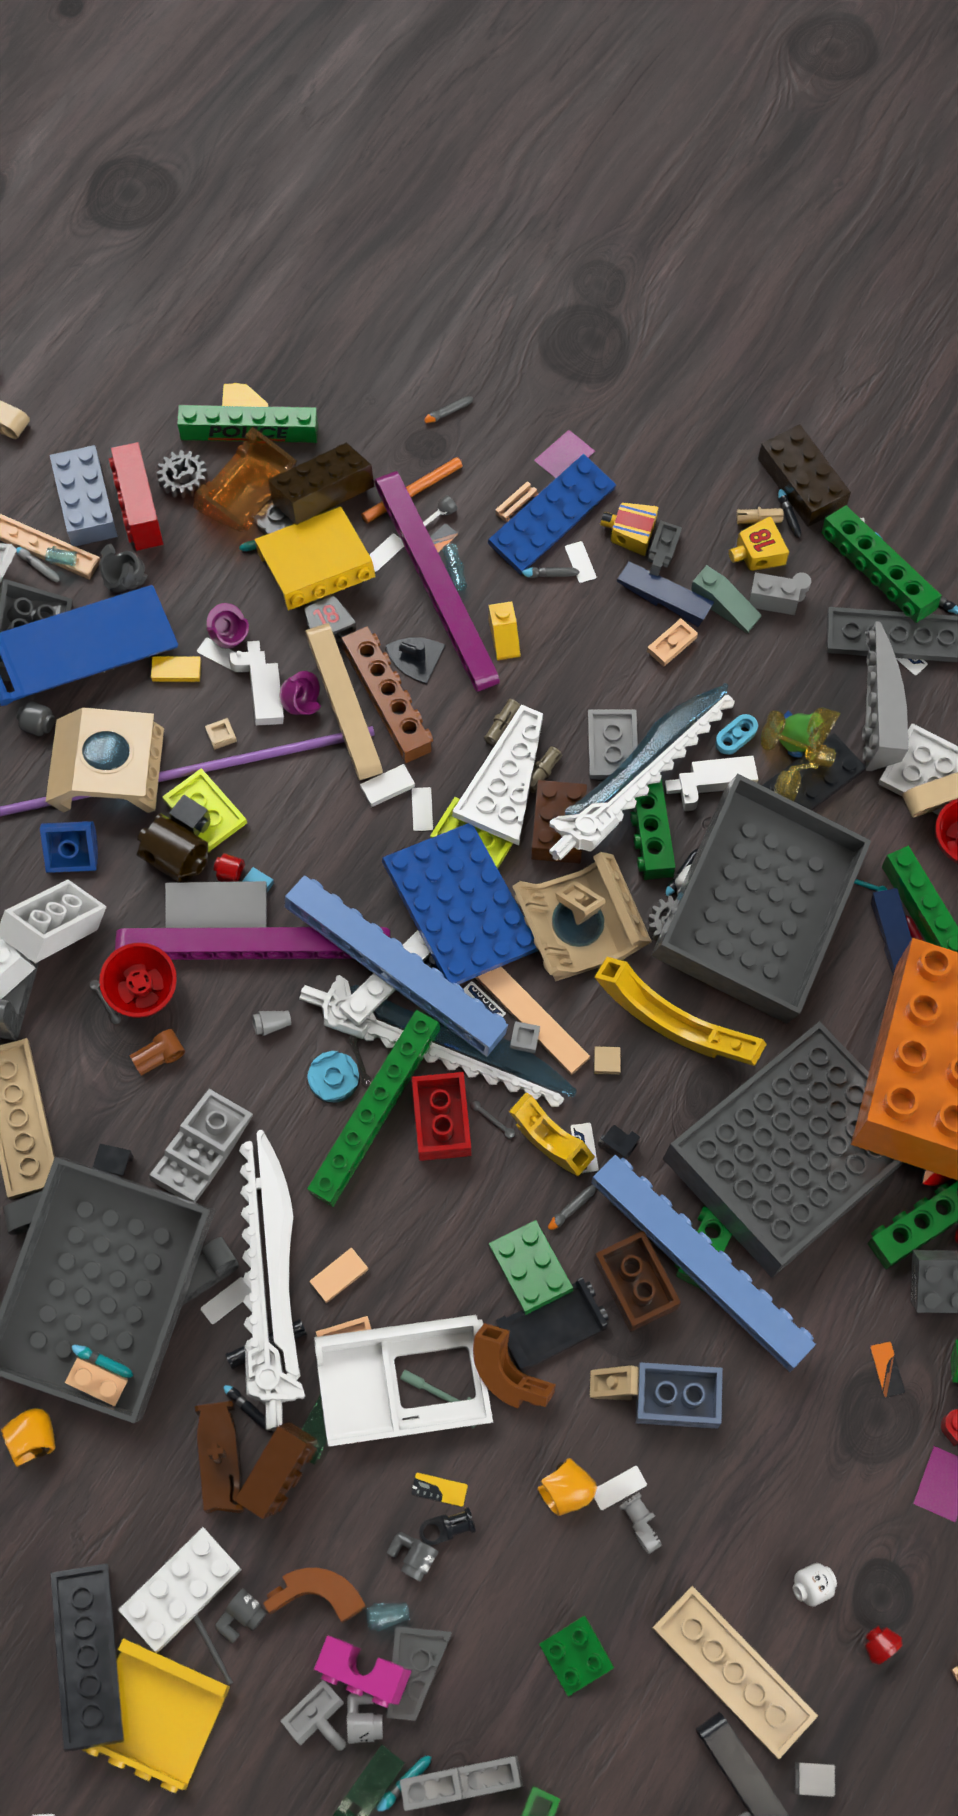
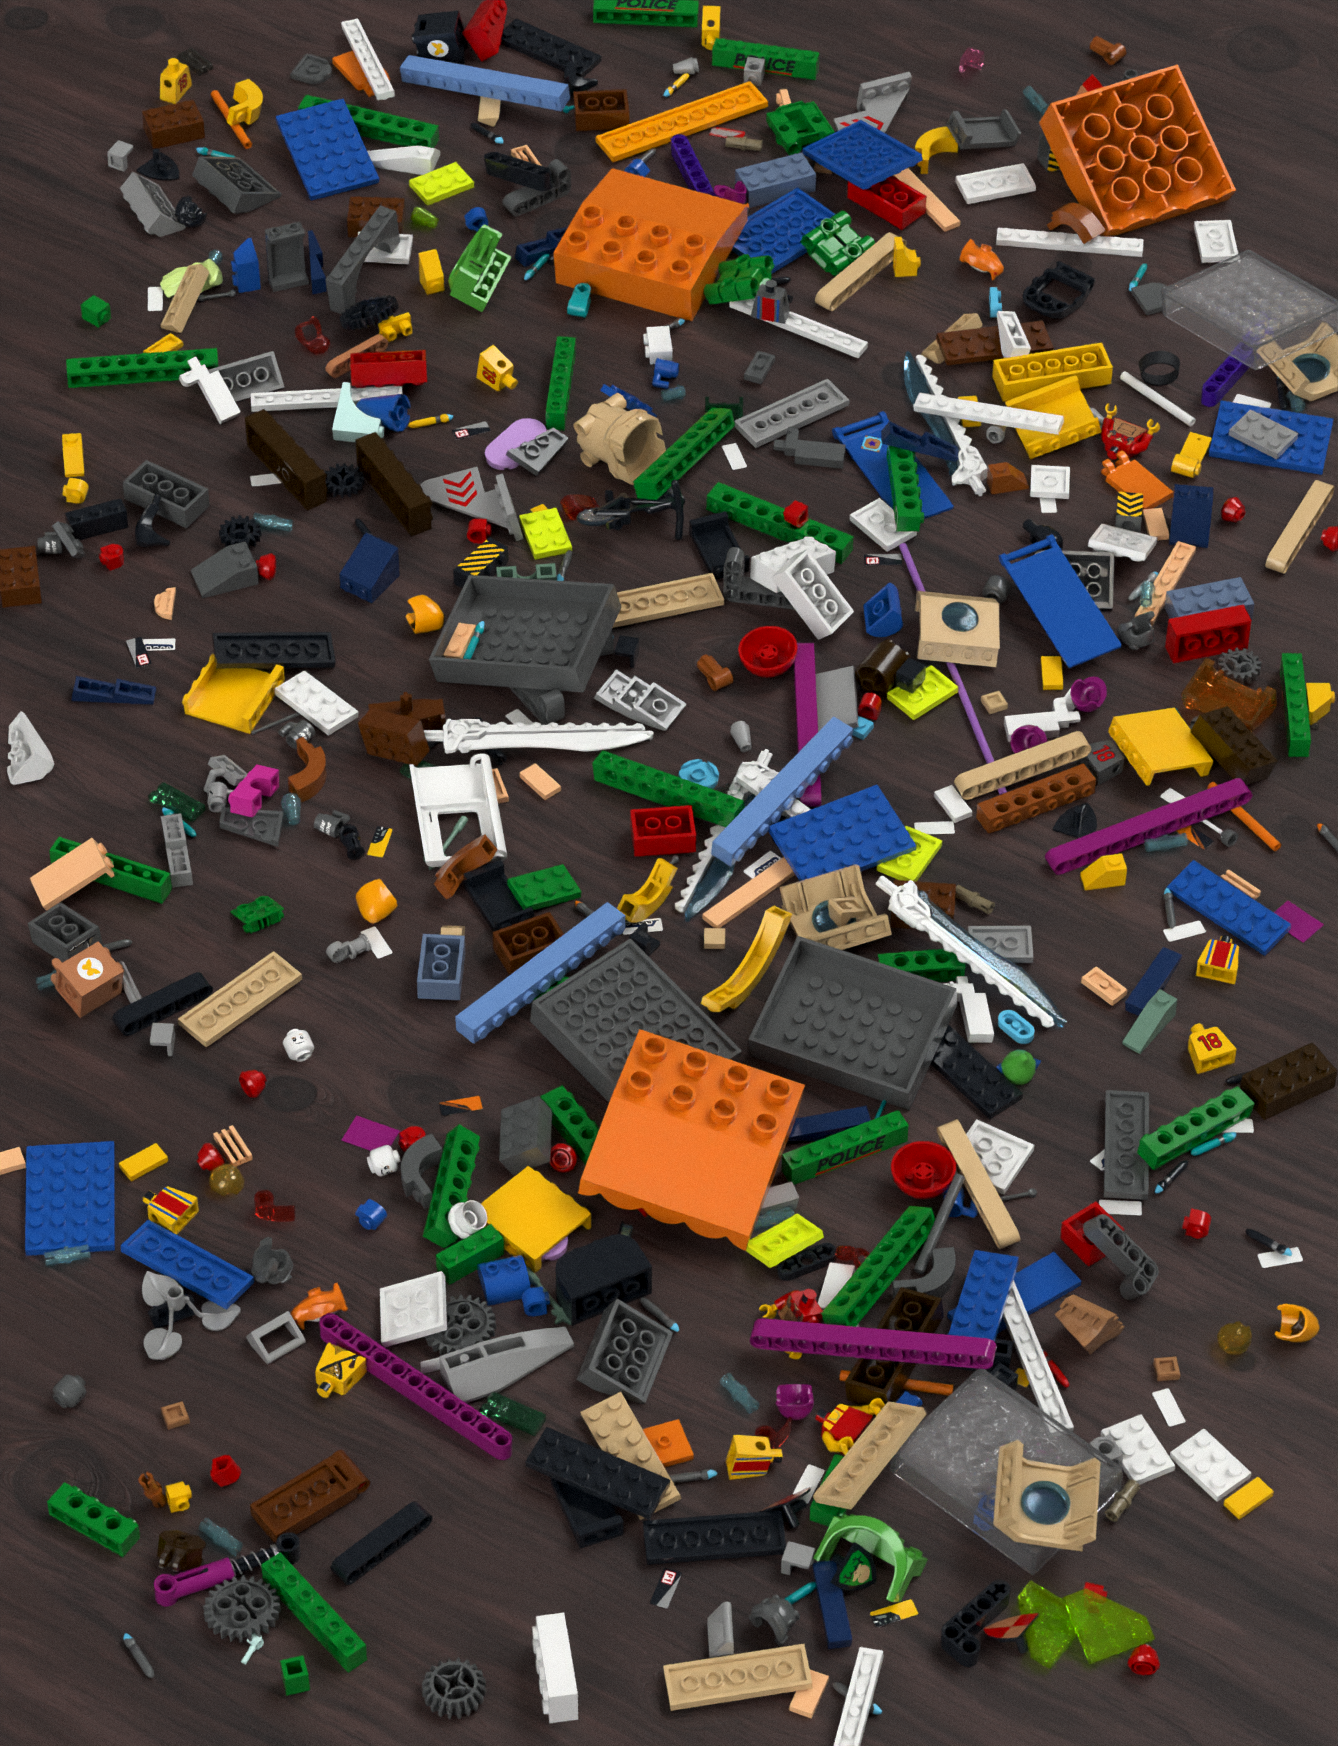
camera: 90 degrees right, 20 degrees down
white wing [452,705,543,846] -> none
dark tan pin [484,699,521,746] -> none
light grey tile [510,1021,540,1053] -> none
dark grey hinge [647,520,682,576] -> none
tan axle [737,507,783,524] -> none
light grey hinge [749,573,811,615] -> none
clear yellow plant [761,708,841,801] -> none
light grey wedge [862,621,909,771] -> none

